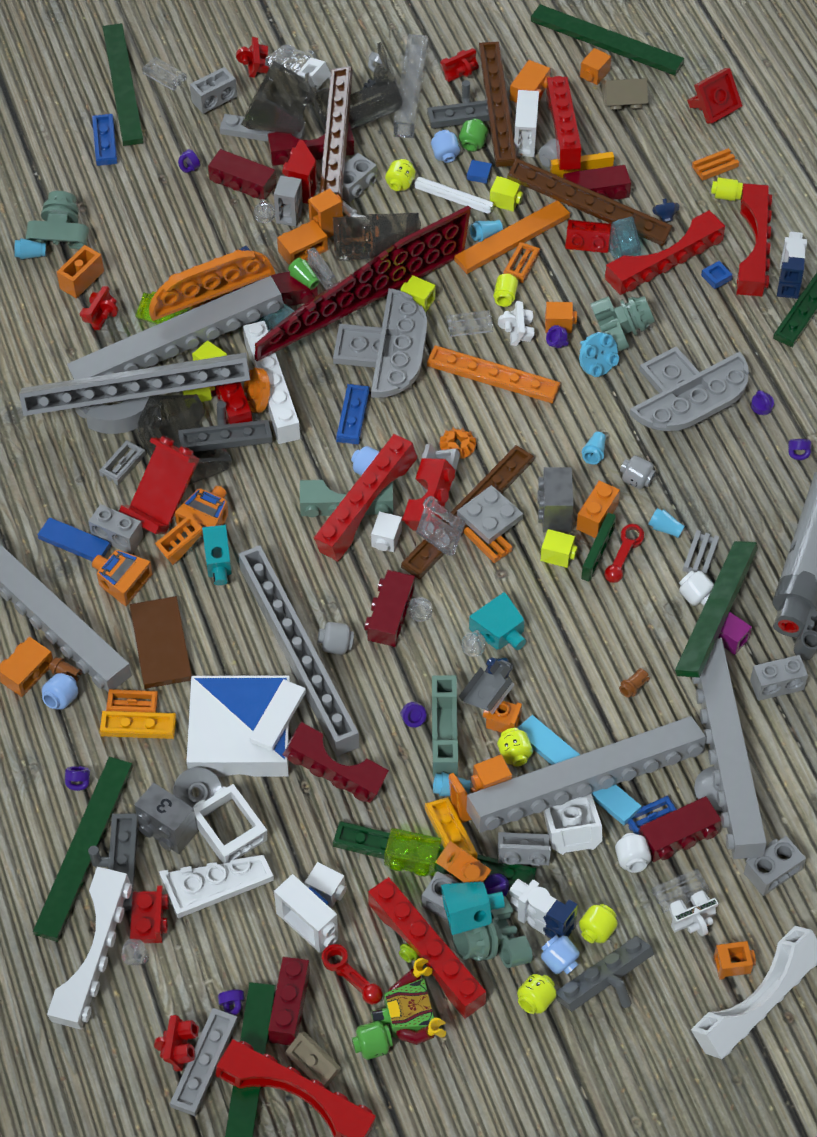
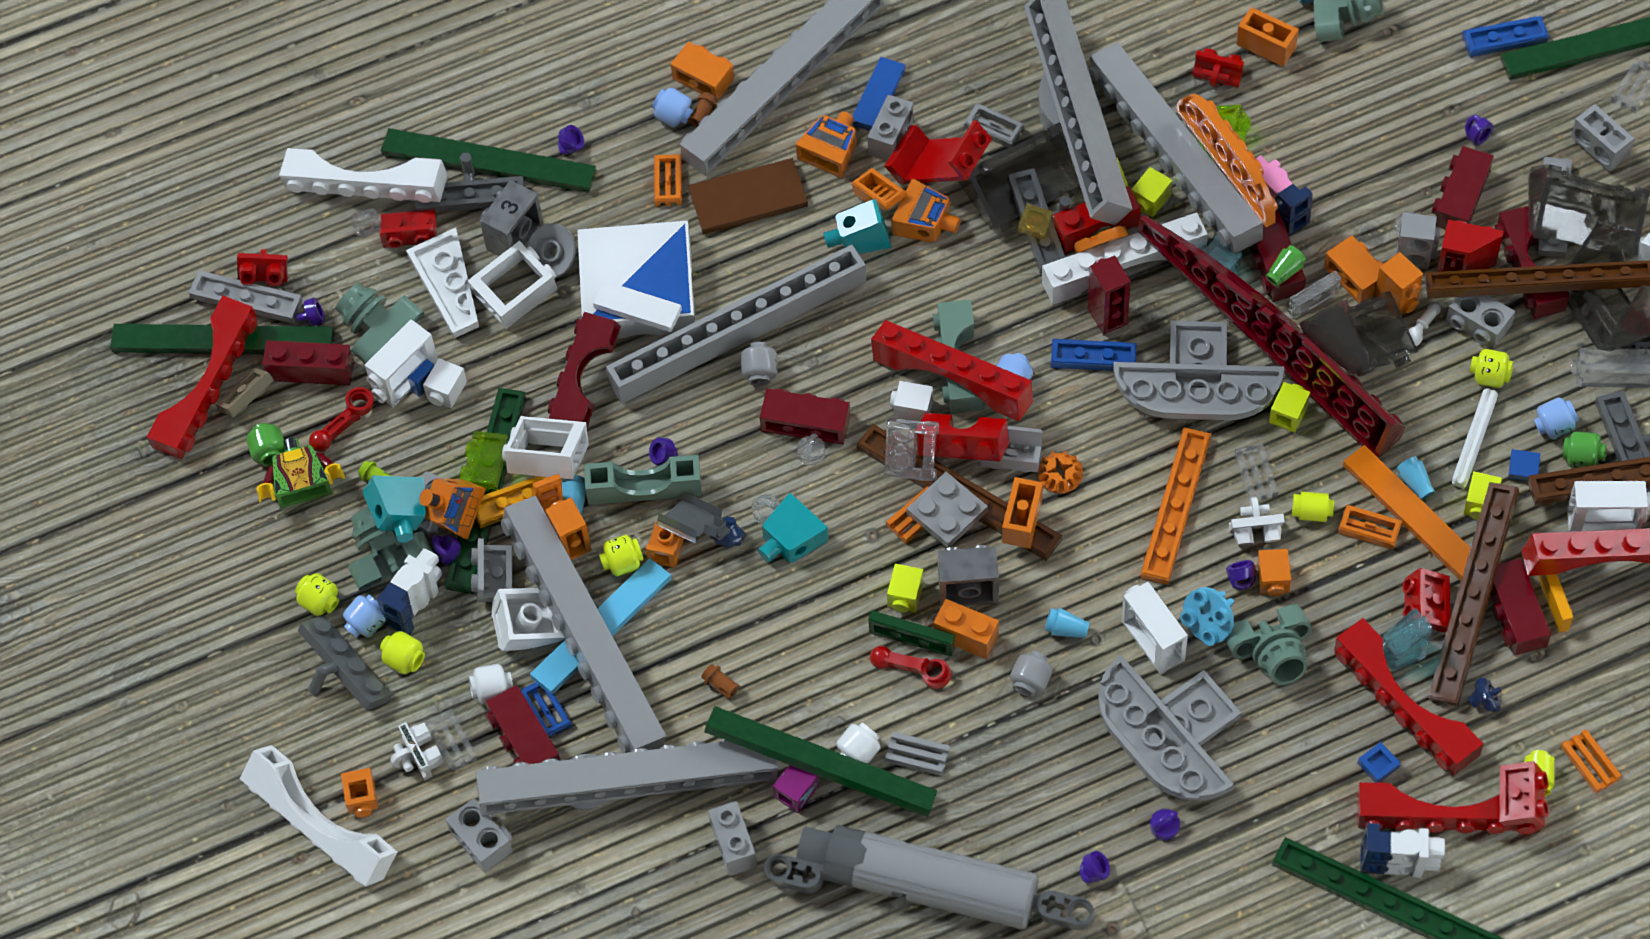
camera: 90 degrees right, 5 degrees up
light orange tile [100,711,176,739] -> none
red arch [368,877,486,1019] -> none
medium azure cone [649,508,685,538] -> none
none -> sand green beam [335,282,424,364]
none -> white window [502,416,589,479]
none -> orange brick [1002,477,1043,549]
none -> clear yellow plate [1018,204,1053,239]
none -> dark red brick [1088,255,1131,335]
none -> white window [1122,582,1188,675]
none -> bracket [1500,761,1549,828]

